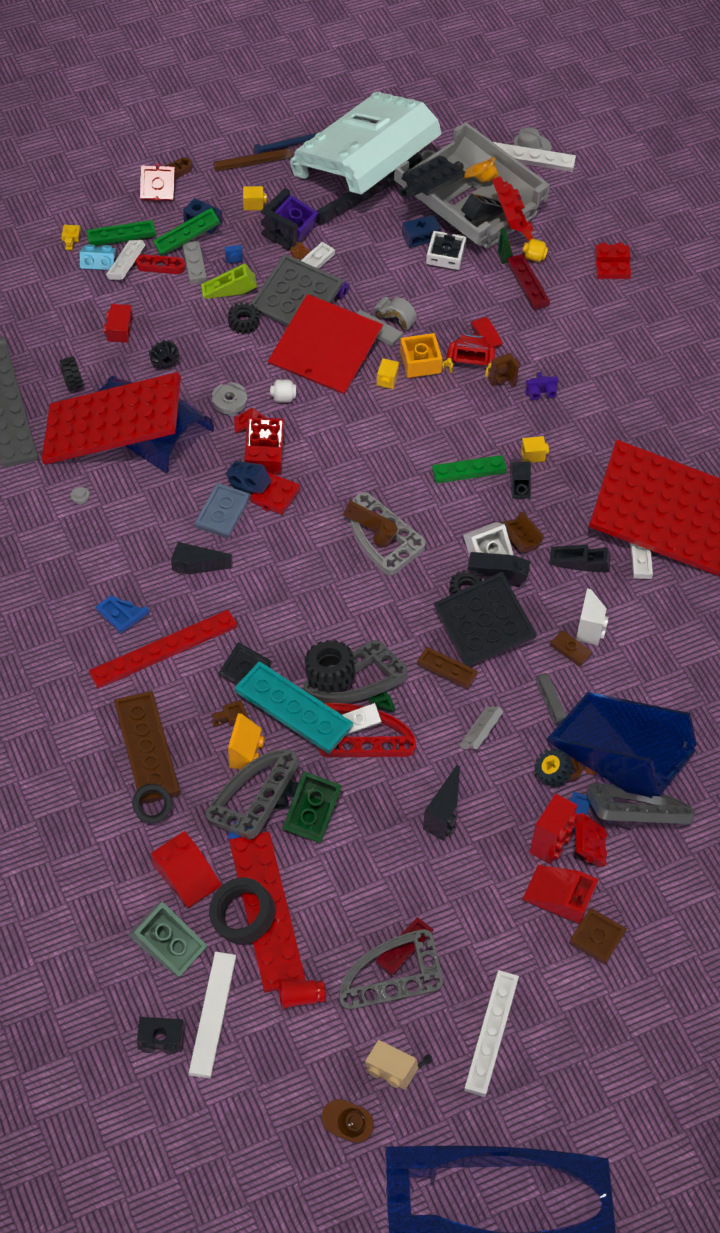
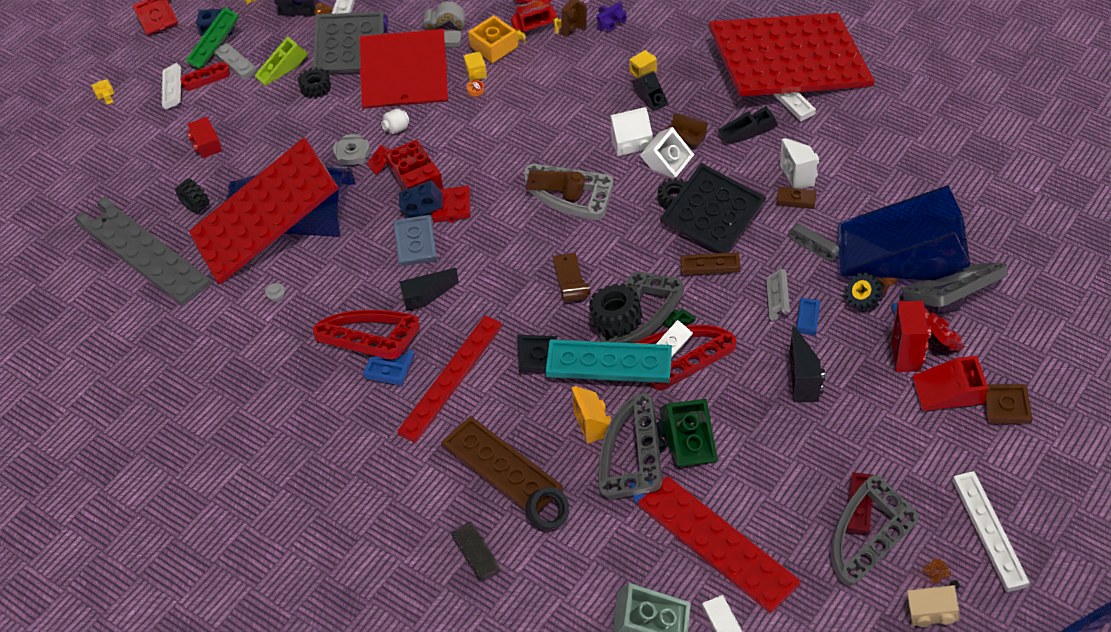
camera: 25 degrees left, 5 degrees down
medium azure bracket [80,244,116,270] -> none
green plate [86,220,156,246] -> none
black gear [149,339,180,370] -> none
red slope [150,830,222,909] -> none
black tyre [209,877,275,944] -> none
reddish brown plate [211,700,248,727] -> none
blue plate [224,245,243,264] -> none
red plant [279,979,325,1009] -> none
green plate [432,455,507,484] -> none
black slope [467,552,530,587] -> none
none -> red beam [313,310,420,359]
none -> clear smoke beam [451,521,500,582]
none -> orange tile [466,80,484,97]
none -> reddish brown door [553,252,591,303]
none -> white slope [611,107,653,156]
none -> blue tile [797,298,820,335]
none -> clear orange plate [923,559,951,584]

